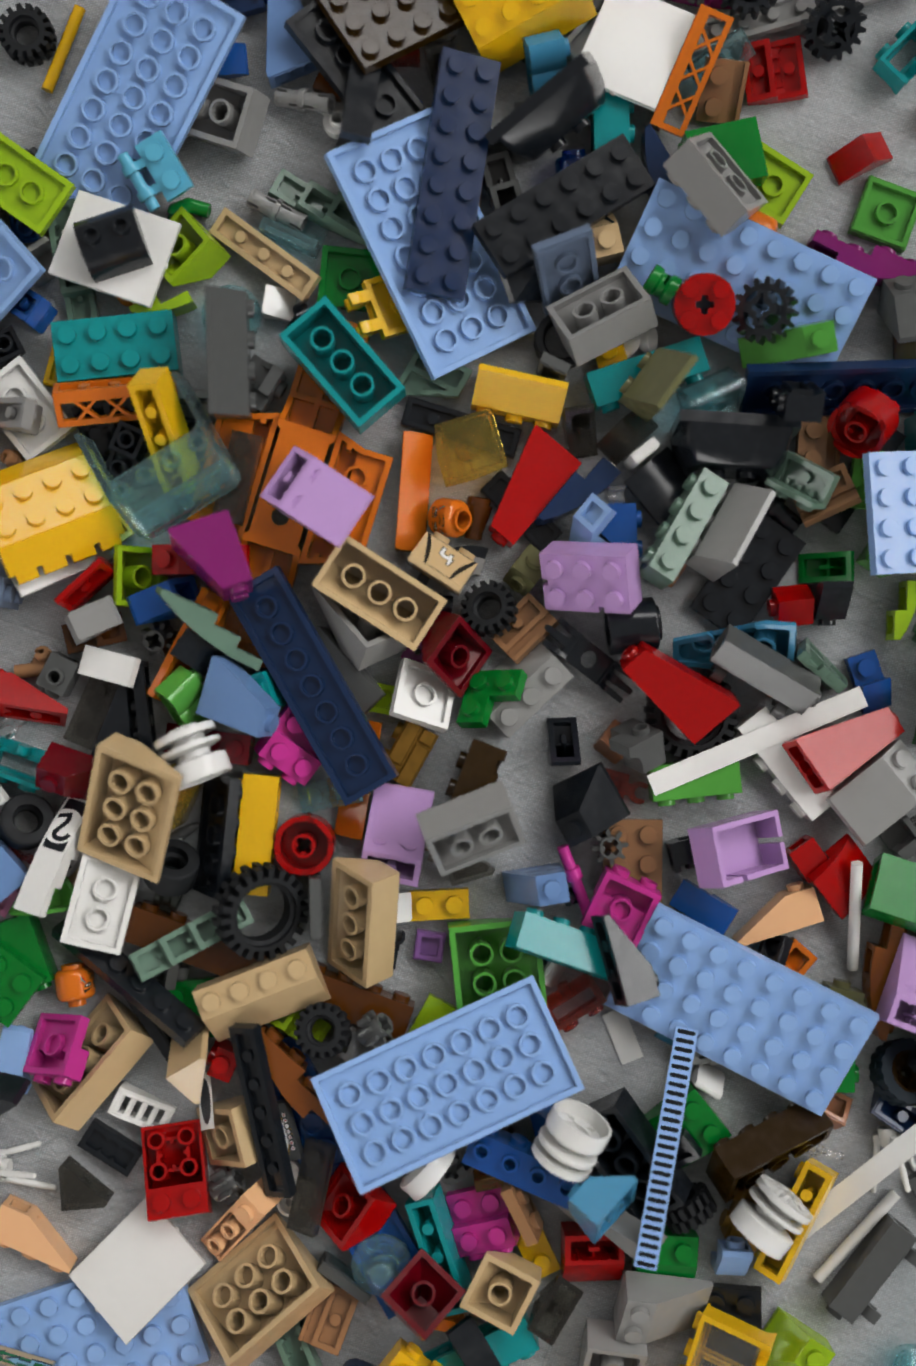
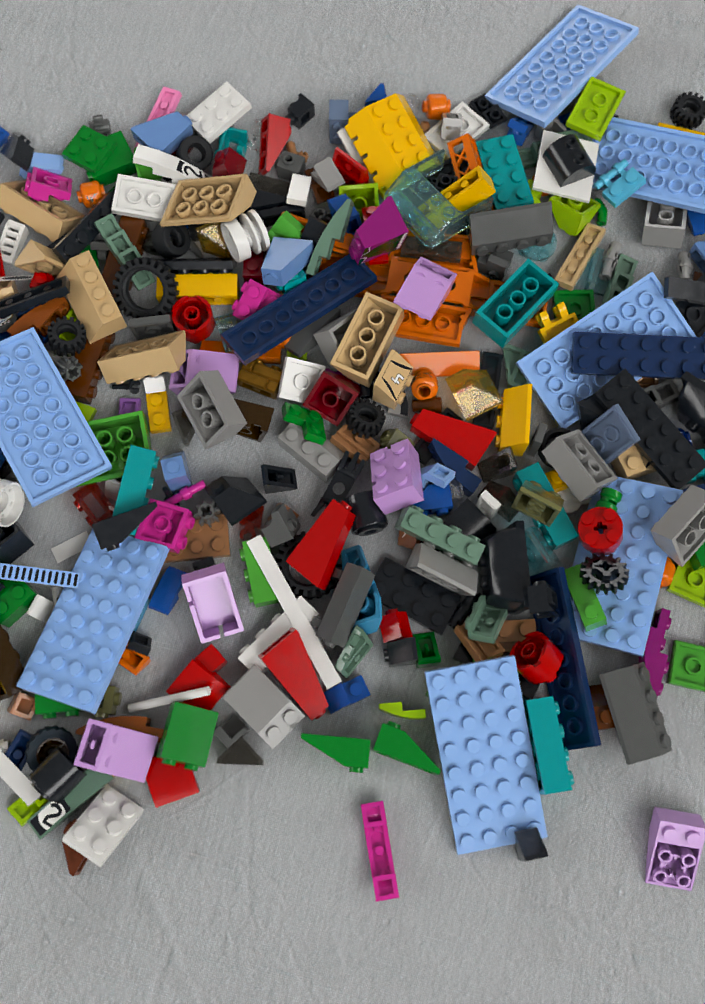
camera: 85 degrees right, 15 degrees down
white slope [261,284,297,322] -> none
light nougat slope [732,881,824,946] -> none

